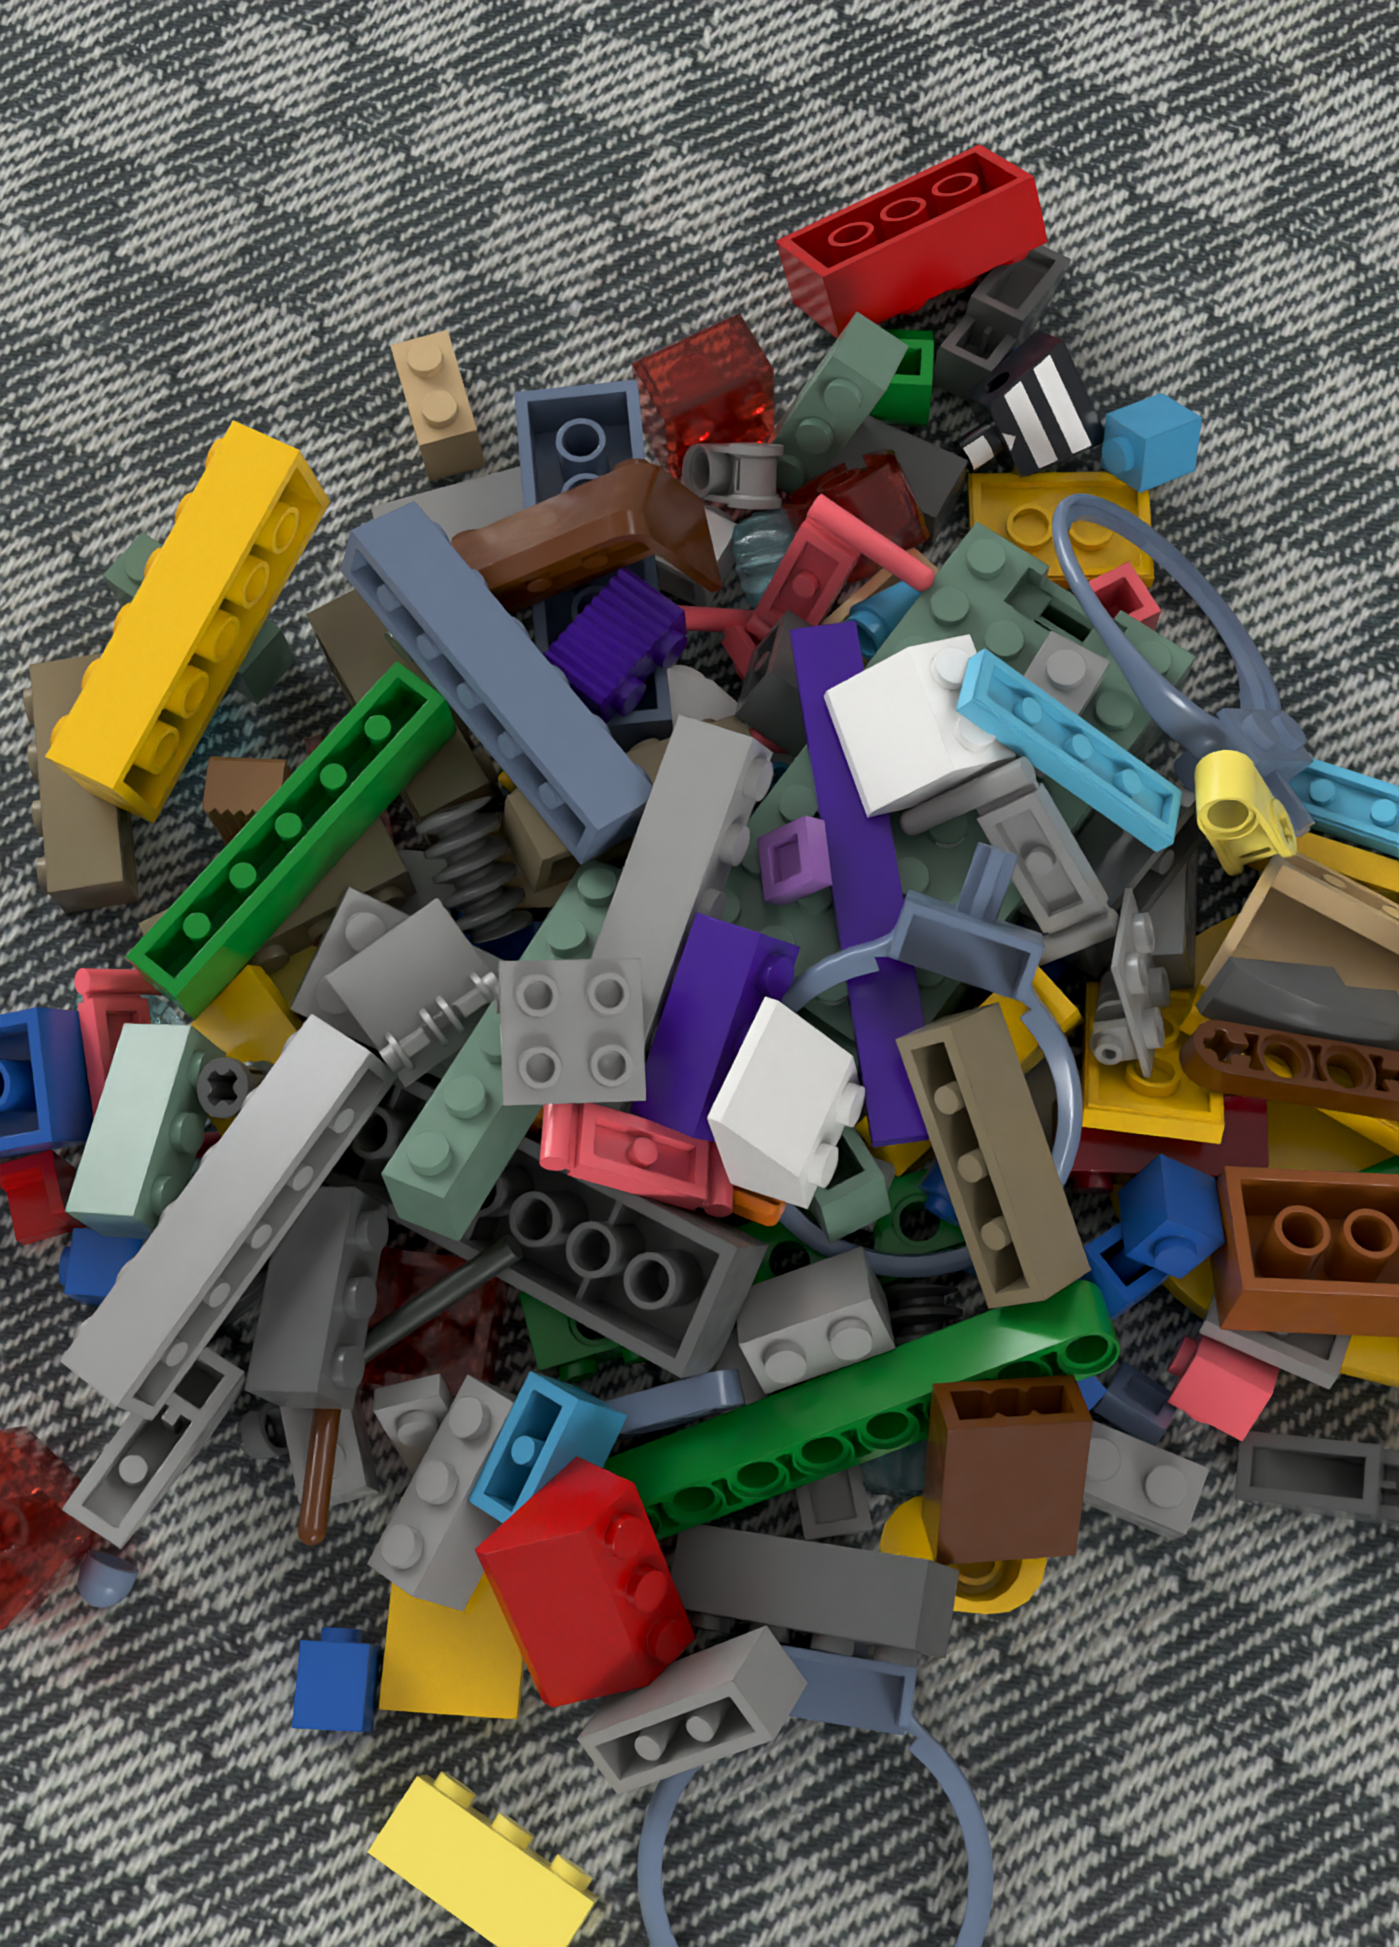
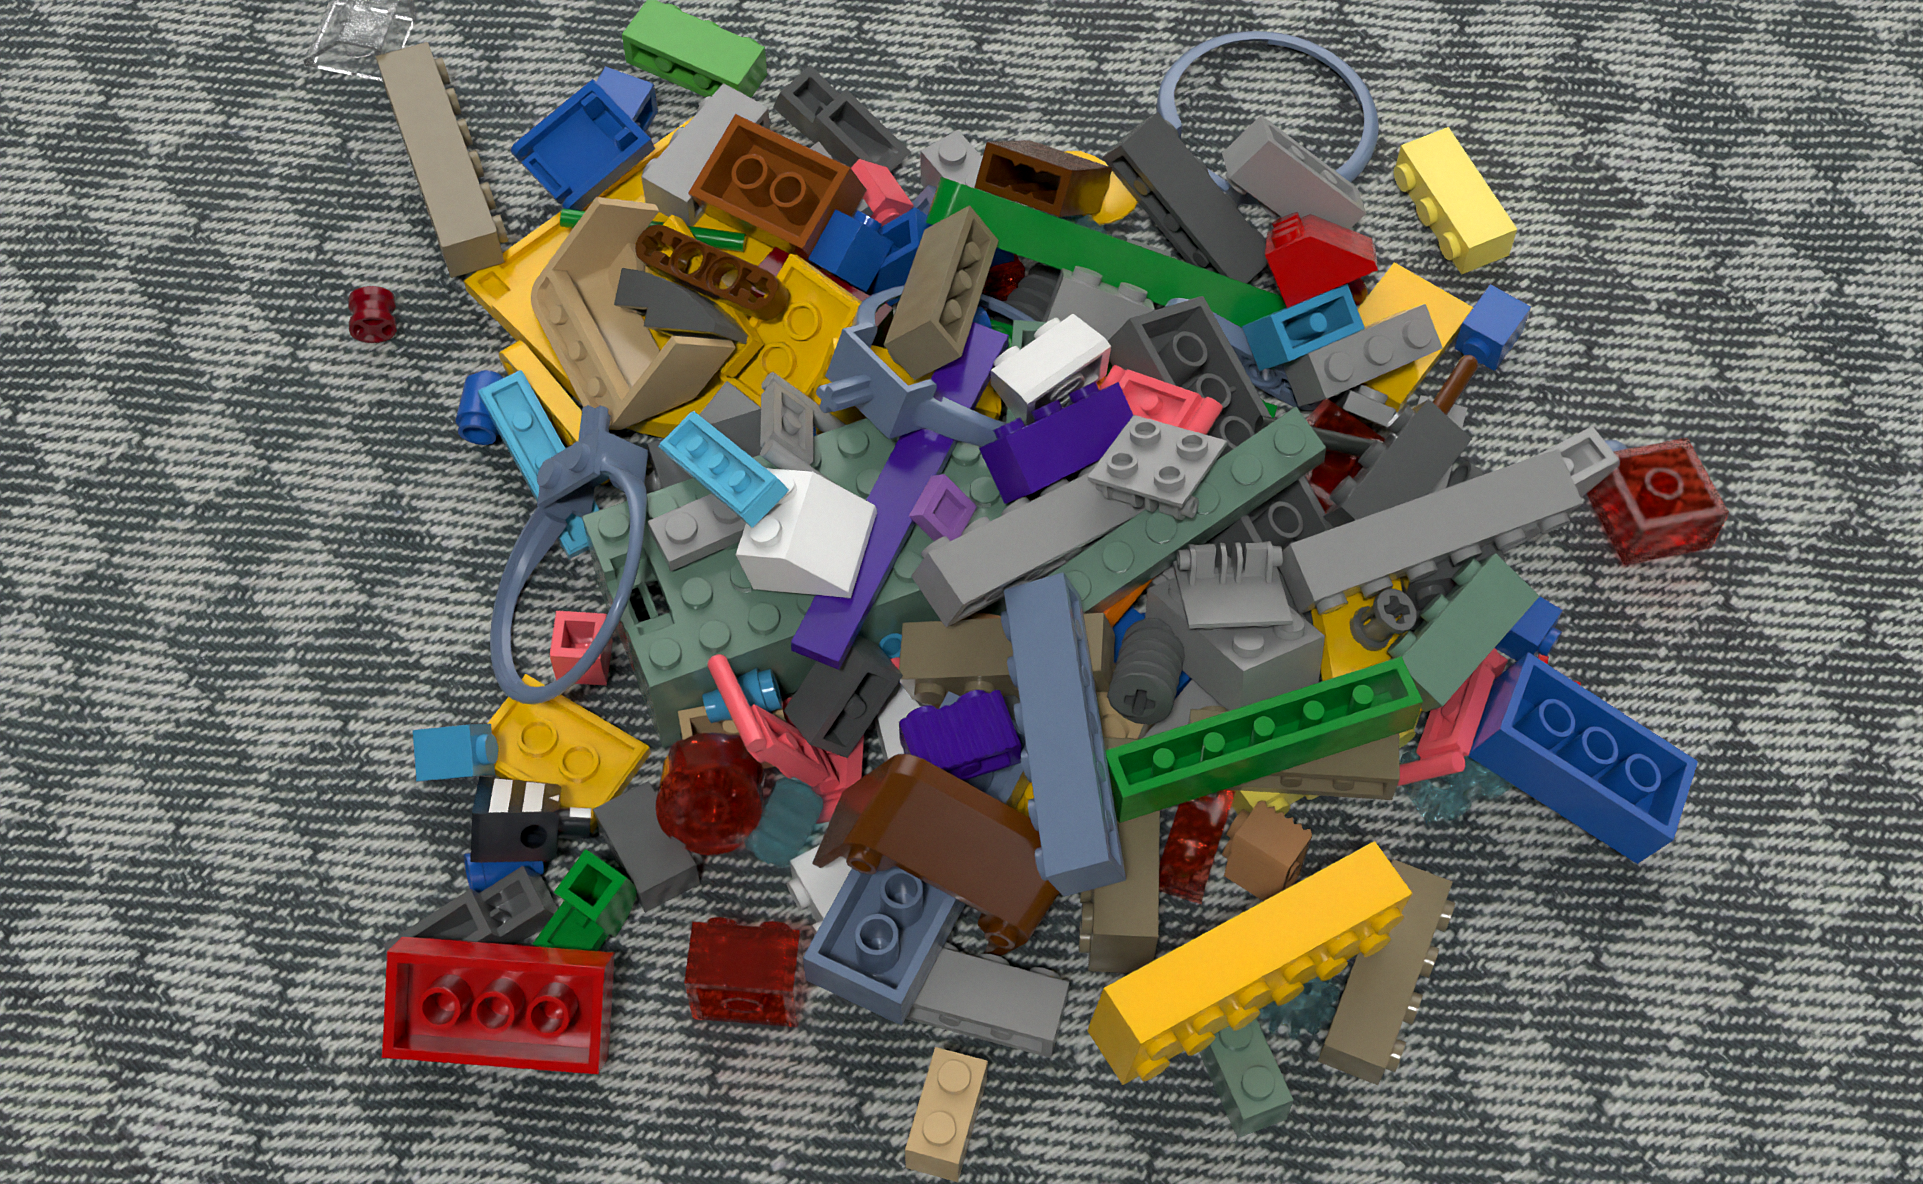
camera: 155 degrees left, 10 degrees down
light grey piece [682,443,784,509] -> none
sand green brick [767,312,909,503] -> none
light grey hinge [1090,888,1170,1078] -> none
light yellow piece [1194,750,1297,876] -> none

